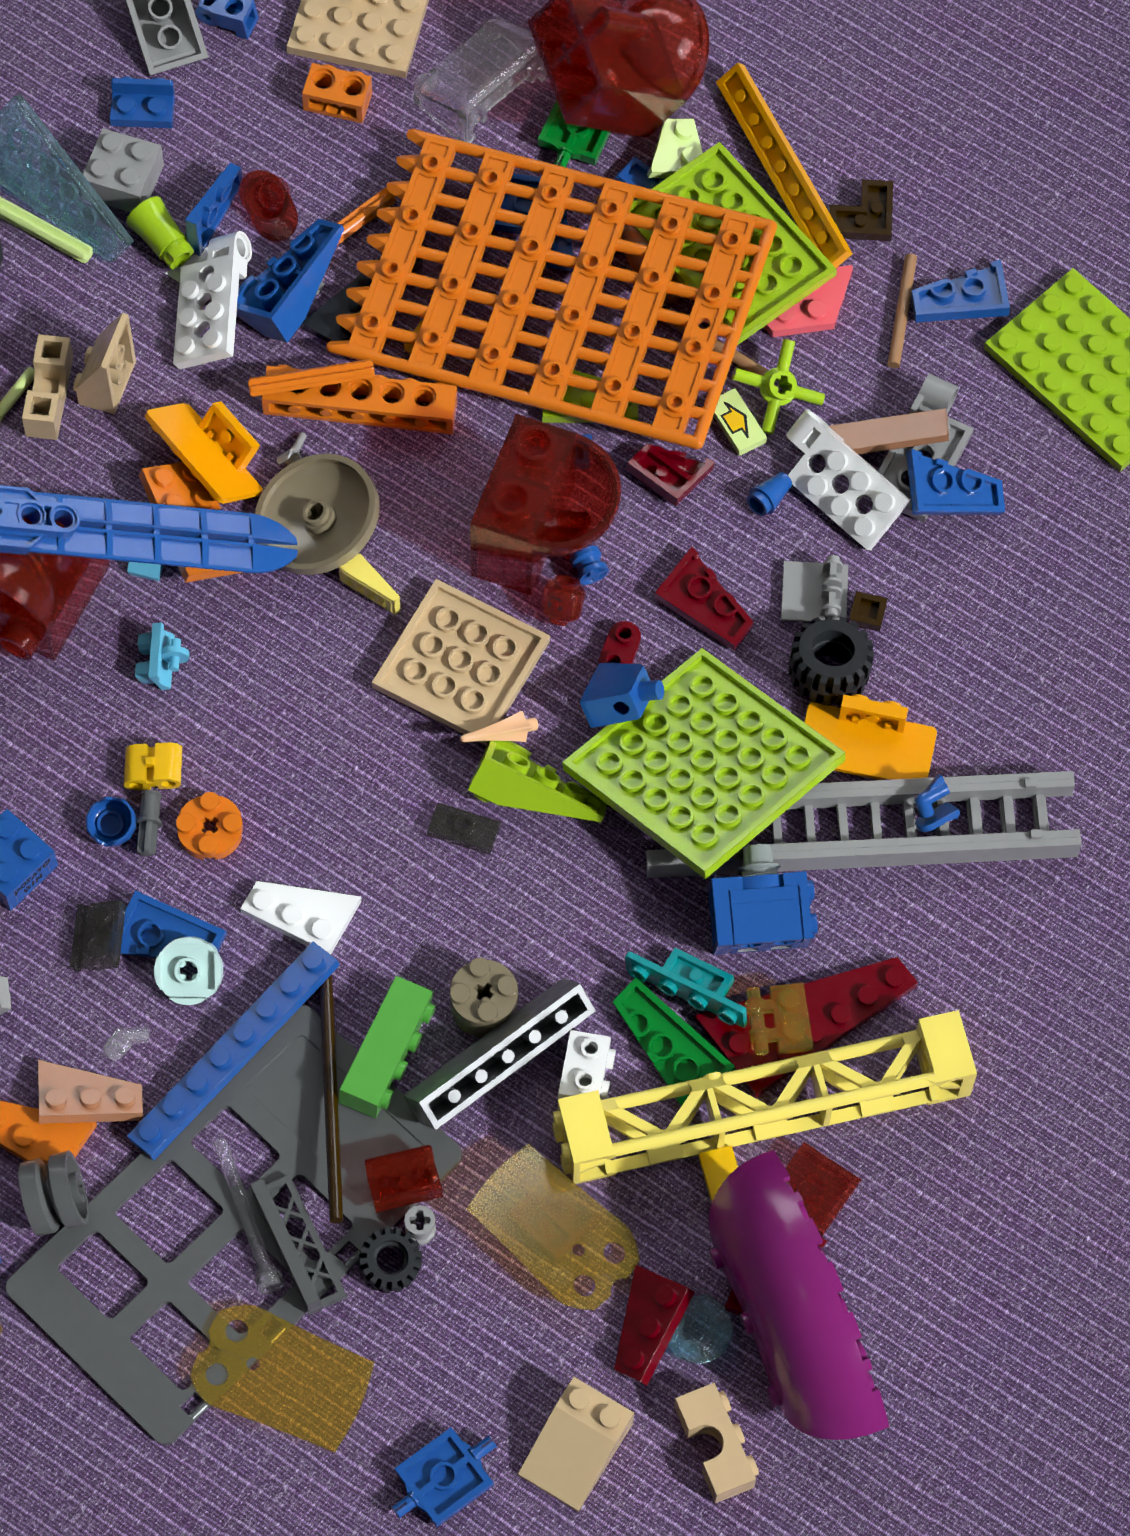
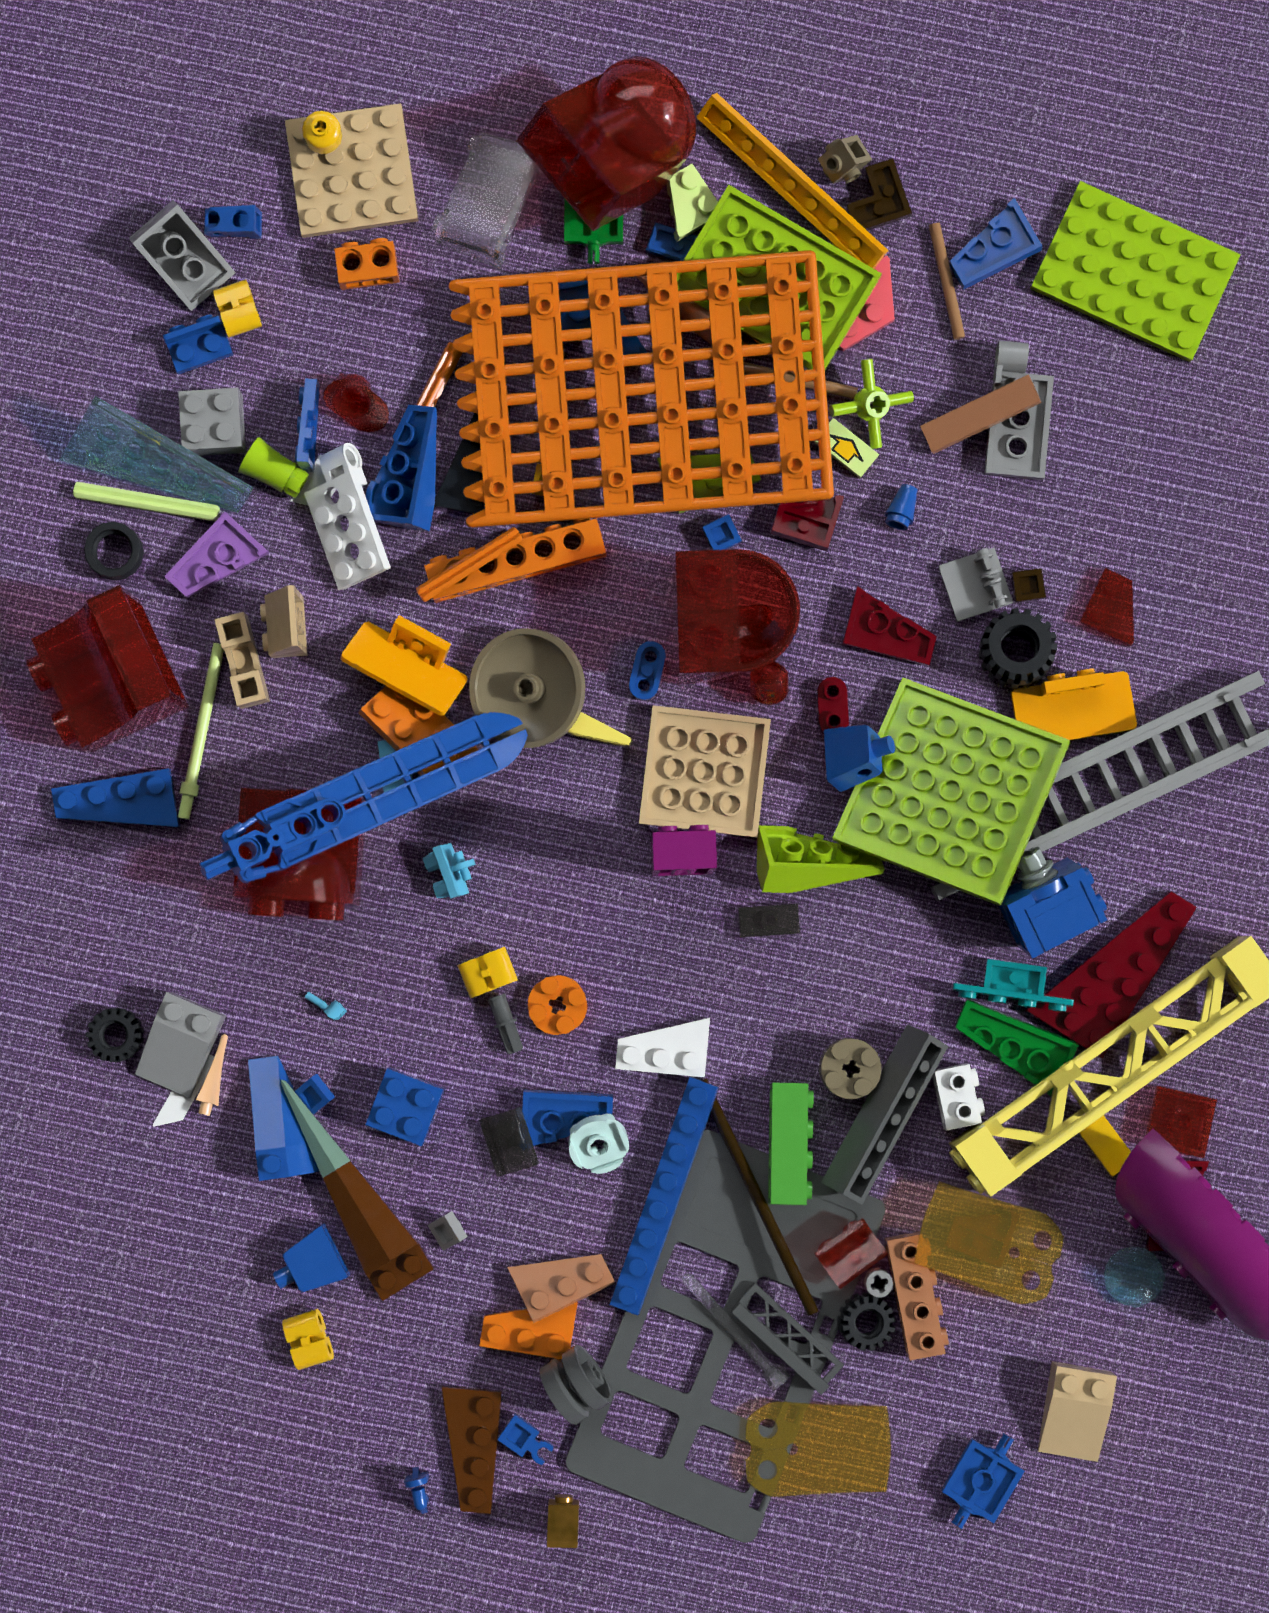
camera: 25 degrees left, 20 degrees up
blue hair [86,796,136,847] -> none
clear arm [104,1026,150,1060] -> none
light grey hand [277,432,307,466] -> none
light nougat piece [460,711,538,743] -> none
dark red wing [614,1265,695,1386] -> none
tan arch [674,1383,759,1503] -> none
clear yellow plate [745,983,813,1055] -> none
white hinge [786,409,911,550] -> none
blue wing [906,449,1005,515] -> none
blue piece [915,774,960,832] -> none
none -> medium lavender wing [164,512,269,598]
none -> yellow piece [213,279,262,338]
none -> blue plate [629,641,666,701]
none -> magenta brick [651,825,717,876]
none -> dark tan brick [818,135,872,184]
none -> nougat brick [884,1231,949,1361]
none -> clear red wing [1079,568,1134,647]

